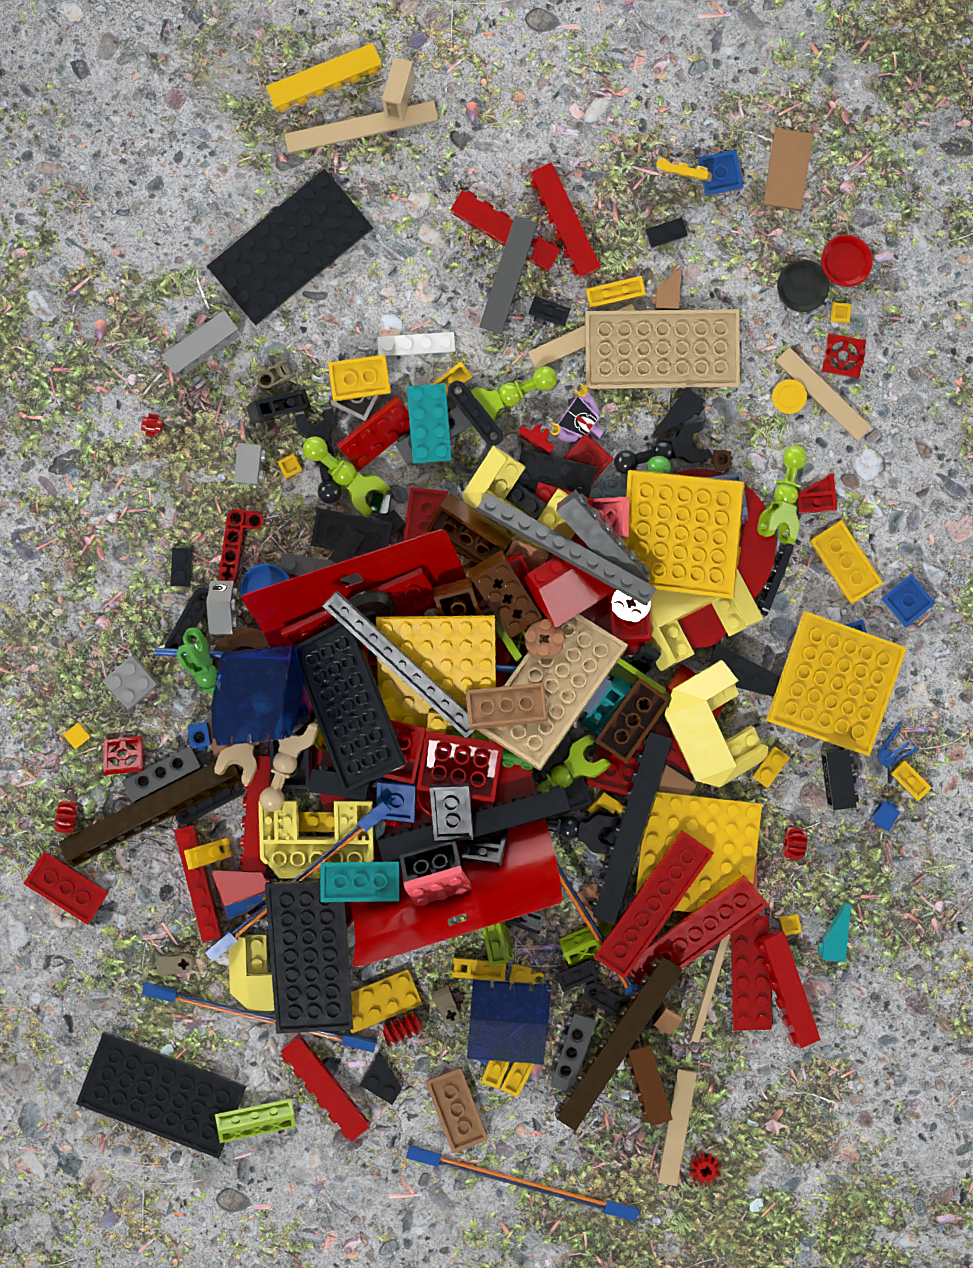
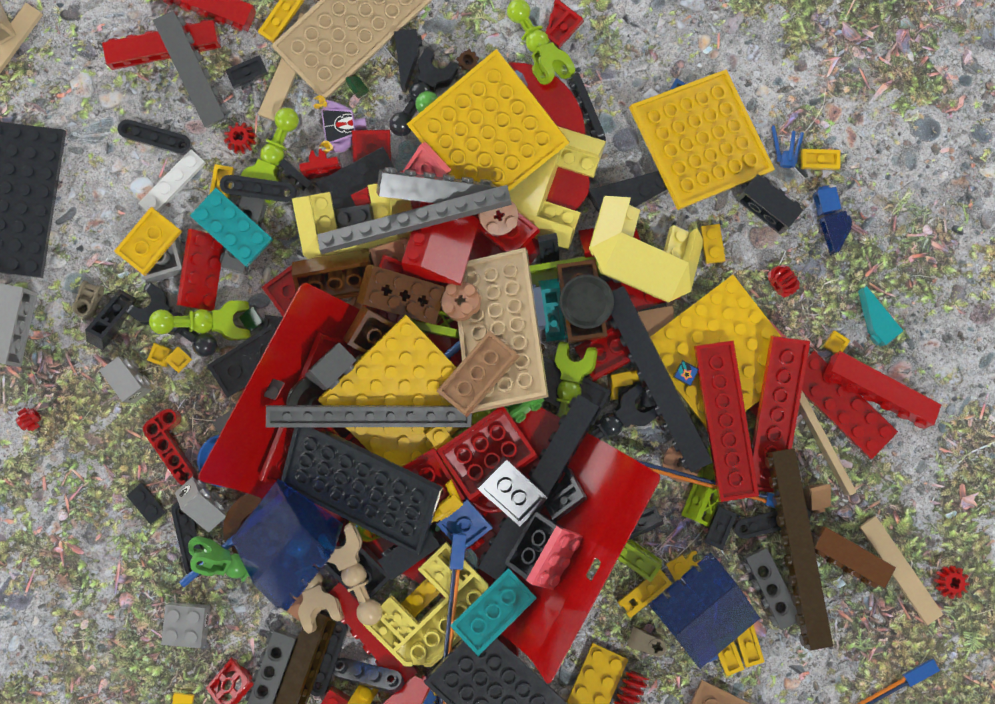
camera: 40 degrees left, 5 degrees down
blue brick [188,722,212,751] -> none
yellow tile [809,520,884,605] -> none
blue plate [881,574,936,628] -> none
none -> black plate [117,119,192,155]
none -> yellow plate [164,346,192,373]
none -> red gear [224,122,257,154]
none -> black plate [279,159,315,192]
none -> dark grey slope [304,343,356,390]
none -> black plate [333,658,404,693]
none -> dark green slope [346,76,369,99]
none -> yellow piece [431,480,463,523]
none -> pearl dark grey piece [560,275,614,329]
none -> tile [672,360,698,387]
none -> clear blue slope [819,211,852,256]

